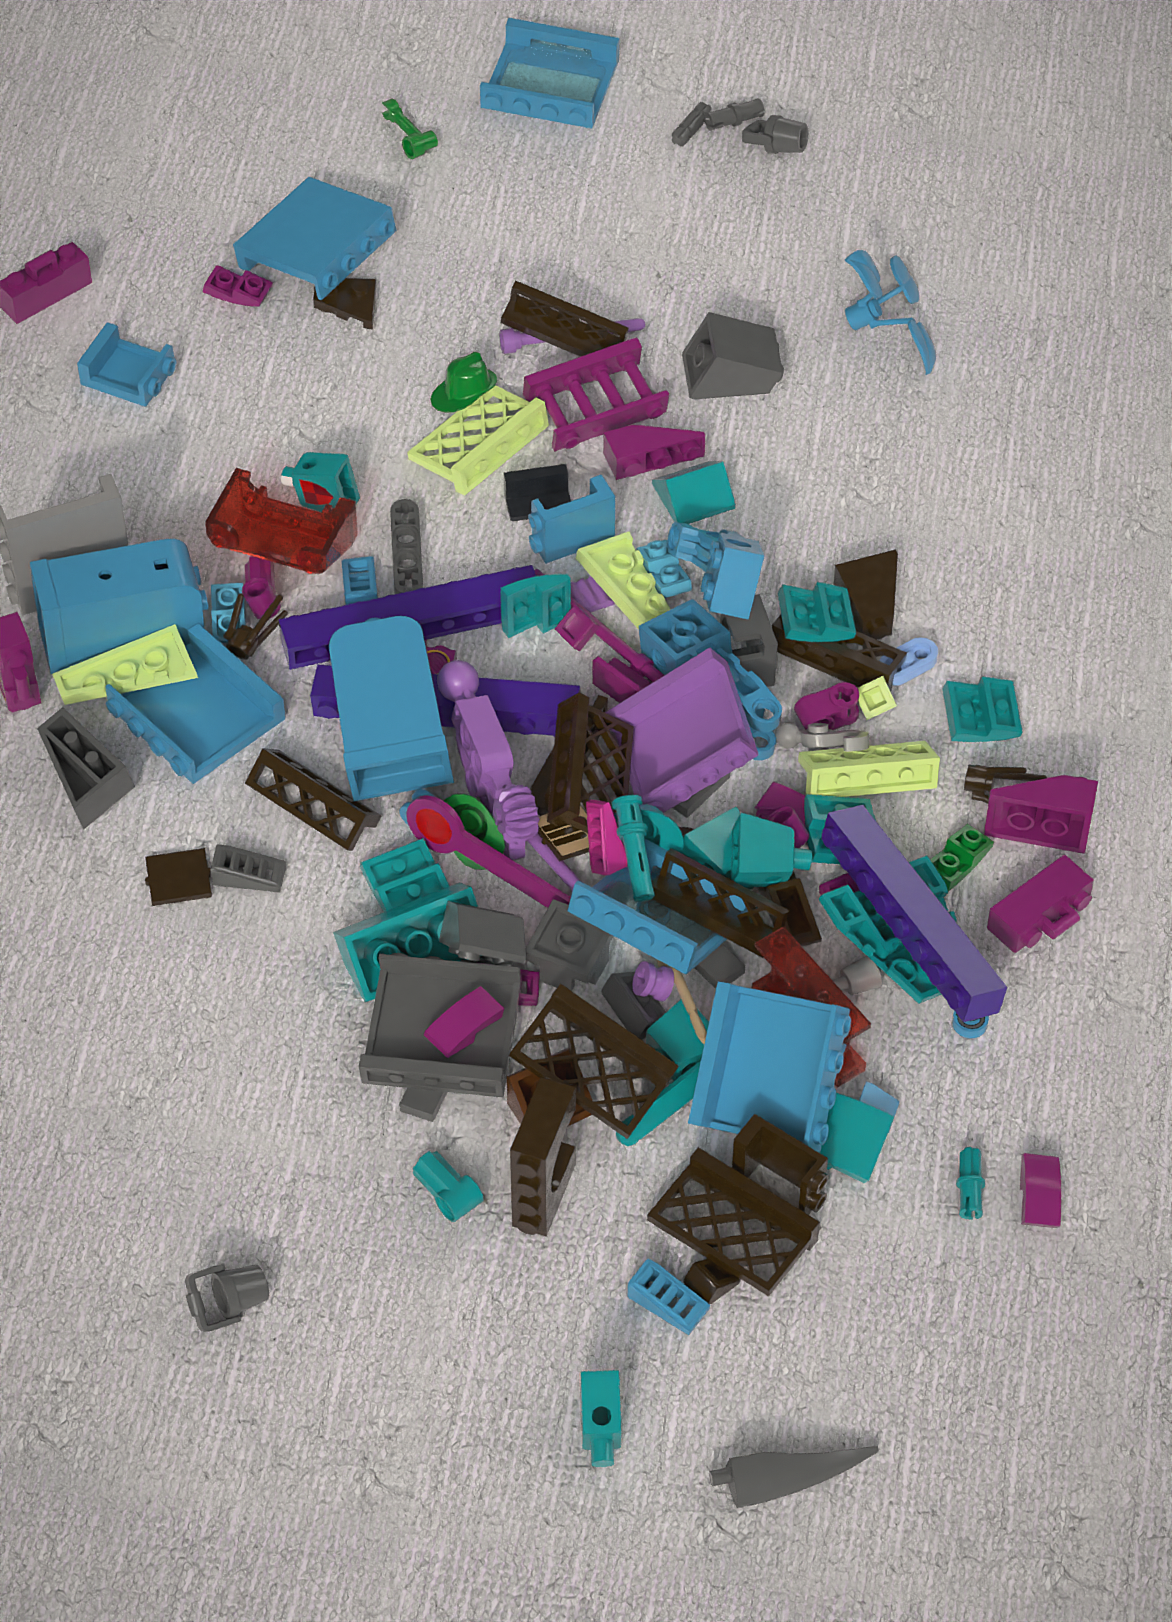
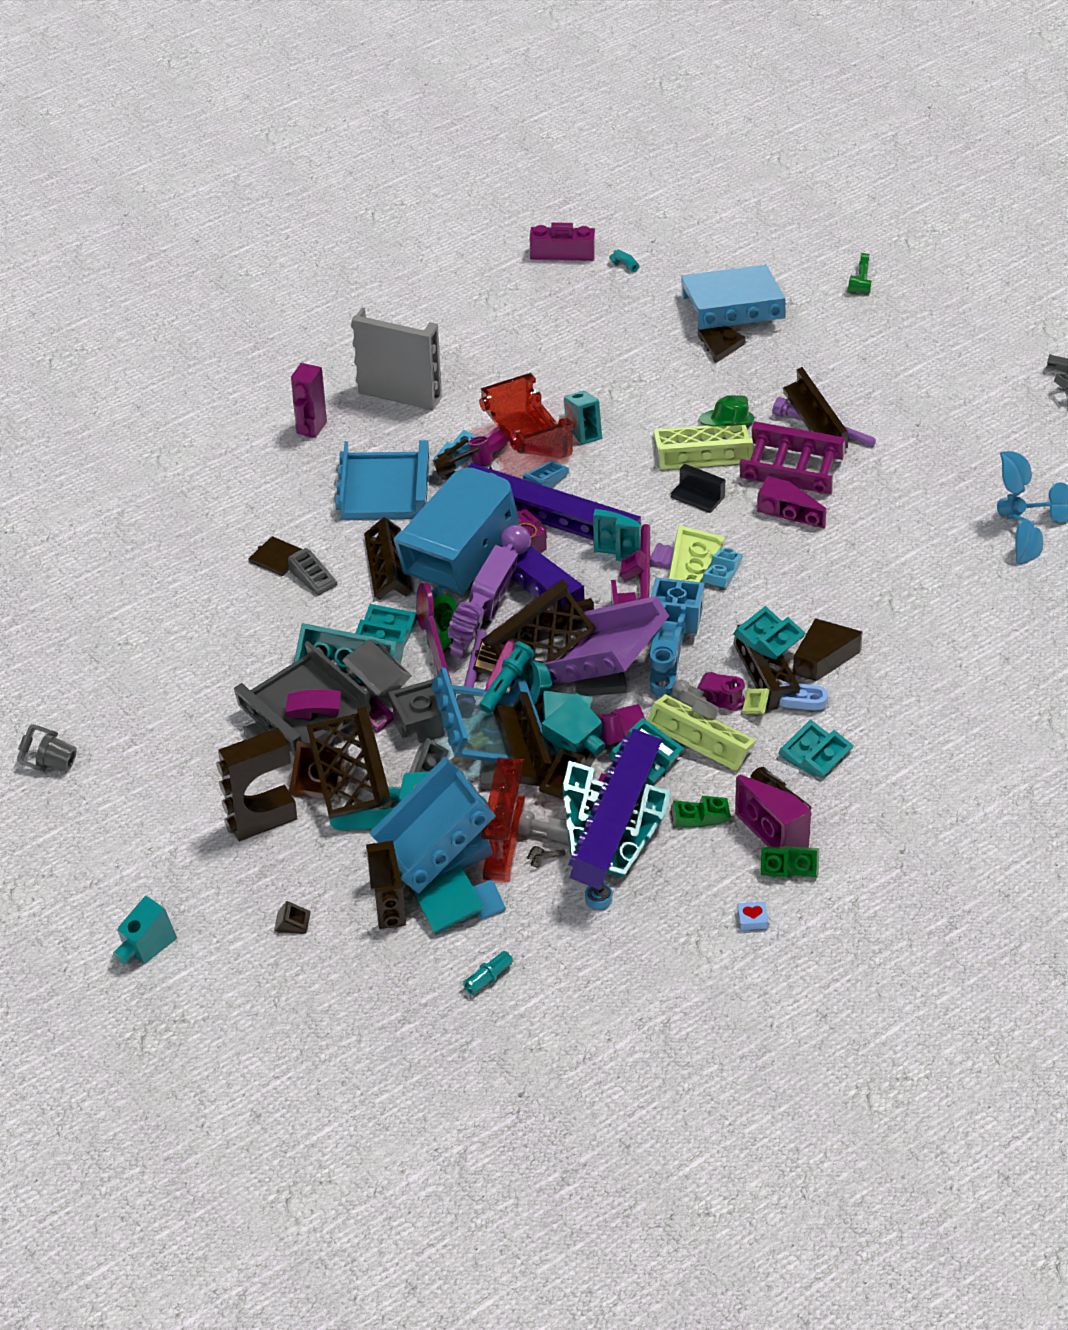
camera: 45 degrees right, 10 degrees down
dark azure piece [30,539,208,675] -> none
dark grey wedge [37,707,135,830] -> none
yellowish green wing [52,624,198,705] -> none
dark azure panel [77,322,177,407] -> none
magenta slope [202,265,273,307] -> none
dark grey beam [390,499,423,594] -> none
teal piece [413,1151,484,1222] -> none
panel [480,18,620,129] -> none
dark azure panel [528,475,615,564] -> none
dark azure slope [627,1258,710,1335] -> none
medium lavender wheel [632,961,674,1002] -> none
dark brown fence [647,1147,820,1297] -> none
teal slope [652,461,736,524] -> none
dark azure brick [667,522,765,620] -> none
dark grey axle [672,102,712,147] -> none
dark grey slope [682,312,784,400] -> none
dark grey piece [709,1446,879,1508] -> none
dark grey panel [720,594,778,687] -> none
magenta piece [987,854,1094,953] -> none
magenta slope [1020,1153,1061,1228] -> none
none -> clear smoke hand [526,846,565,868]
none -> teal arm [609,249,639,272]
none -> light blue tile [737,902,768,930]
none -> green slope [761,847,819,877]

